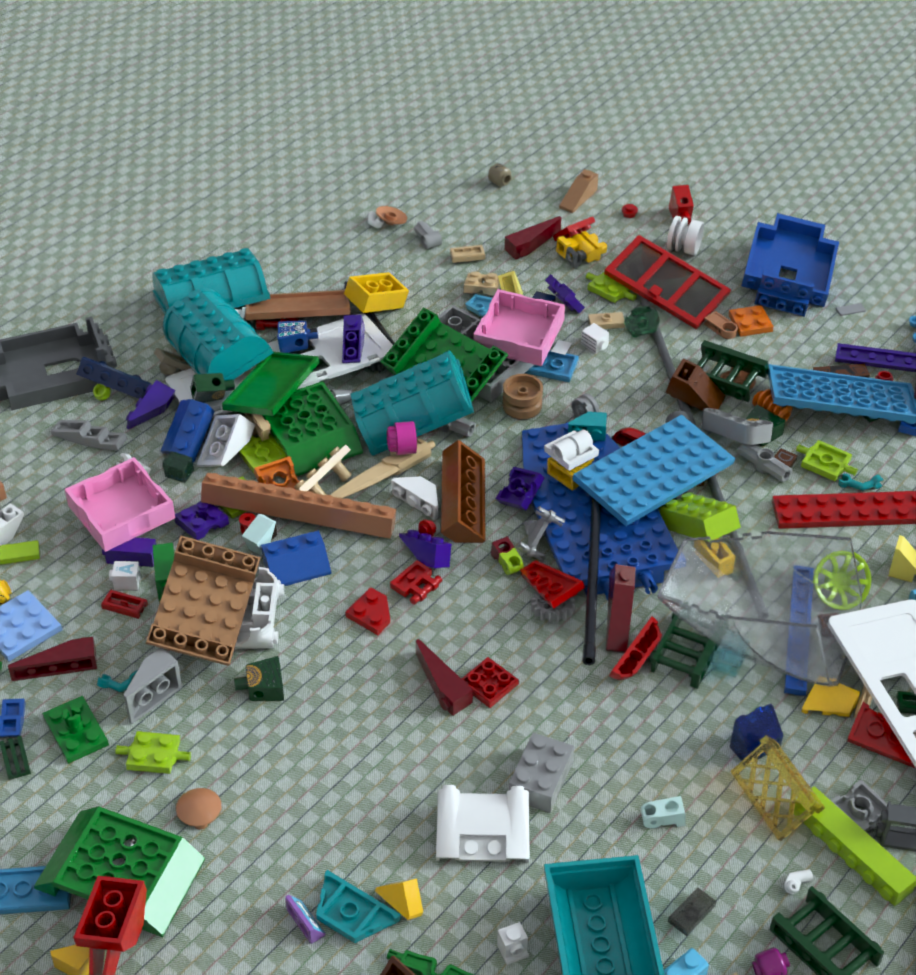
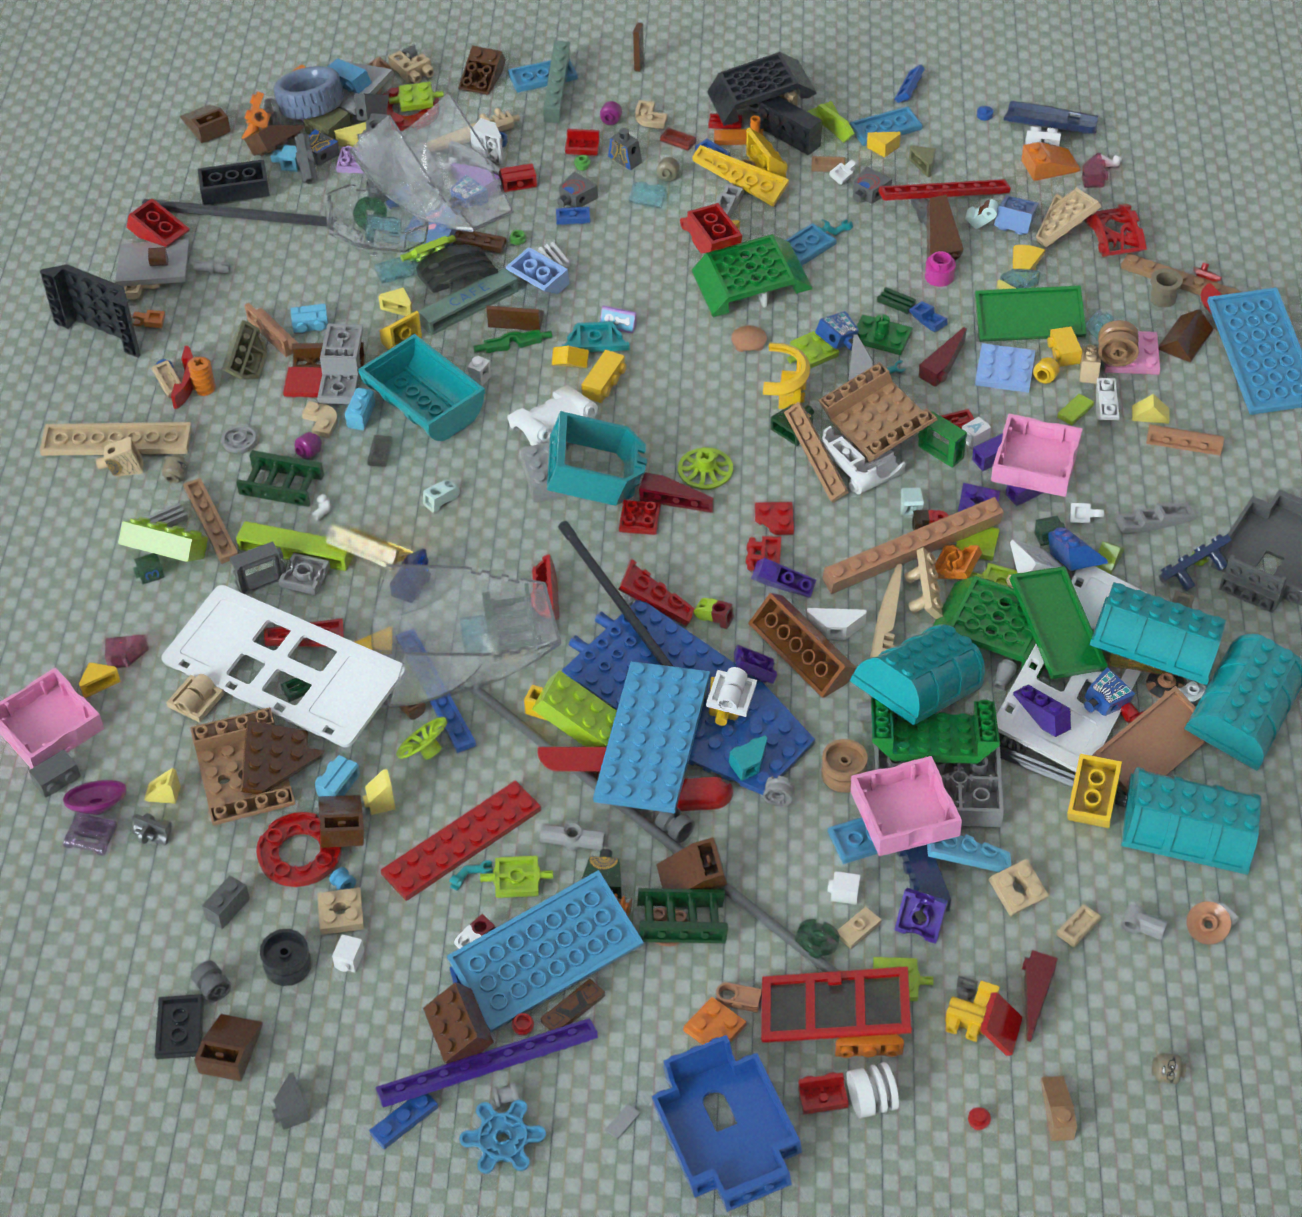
camera: 145 degrees right, 5 degrees up
dark purple slope [126,380,176,430] -> none
dark green torso [190,373,235,403] -> none
blue slope [261,530,331,586] -> none
dark pink piece [387,421,417,455] -> none
red plate [418,519,436,538] -> none
light yellow slope [498,271,523,295] -> none
light grey axle [516,506,565,561] -> none
white sticker [551,340,572,355] -> none
dark red slope [606,564,636,653] -> none
red torso [669,185,694,224] -> none
light grey beam [702,408,773,445] -> none
reddish brown tile [774,448,798,468] -> none
none -> leg [454,914,496,949]
none -> red brick [537,747,607,772]
none -> teal container [547,411,647,506]
none -> yellow brick [581,350,627,403]
none -> lime wheel [678,447,733,490]
none -> yellow piece [763,342,810,409]
none -> medium nougat plate [784,402,849,503]
none -> red bracket [798,1072,849,1115]
none -> blue torso [815,311,859,351]
none -> lime slope [1095,541,1125,574]
none -> teal container [1121,767,1261,875]

